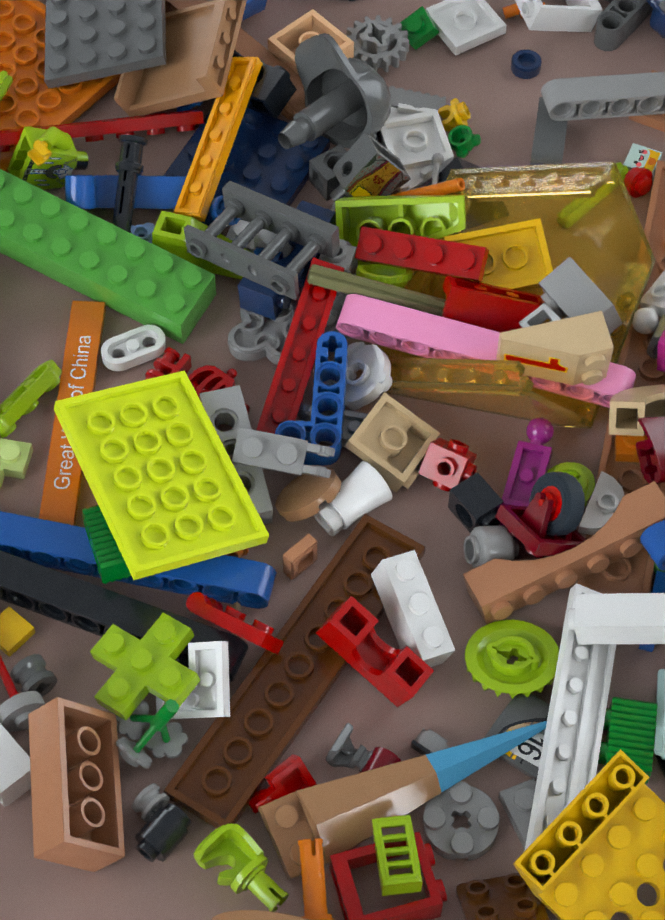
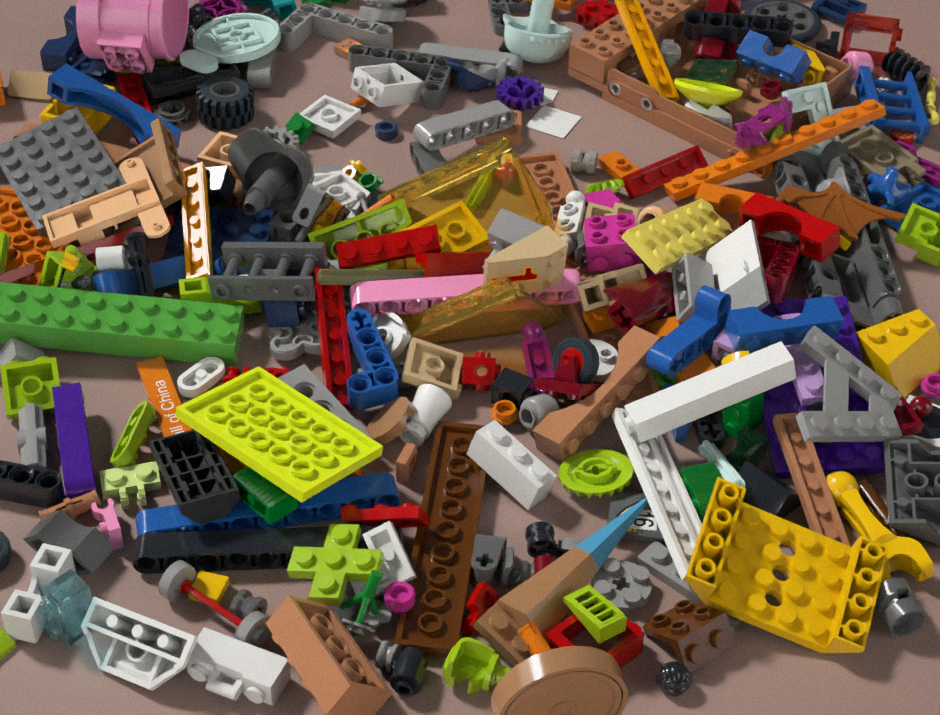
camera: 25 degrees left, 15 degrees down
light grey hinge [232,427,335,478] -> none
red arch [316,596,434,708] -> none
none -> light nougat piece [42,157,171,248]
none -> white beam [95,245,134,273]
none -> black piece [149,429,240,524]
none -> dark pink tile [384,582,415,613]
none -> dark grey piece [471,534,507,589]
none -> orange plate [491,400,518,425]
none -> black wheel [525,521,557,558]

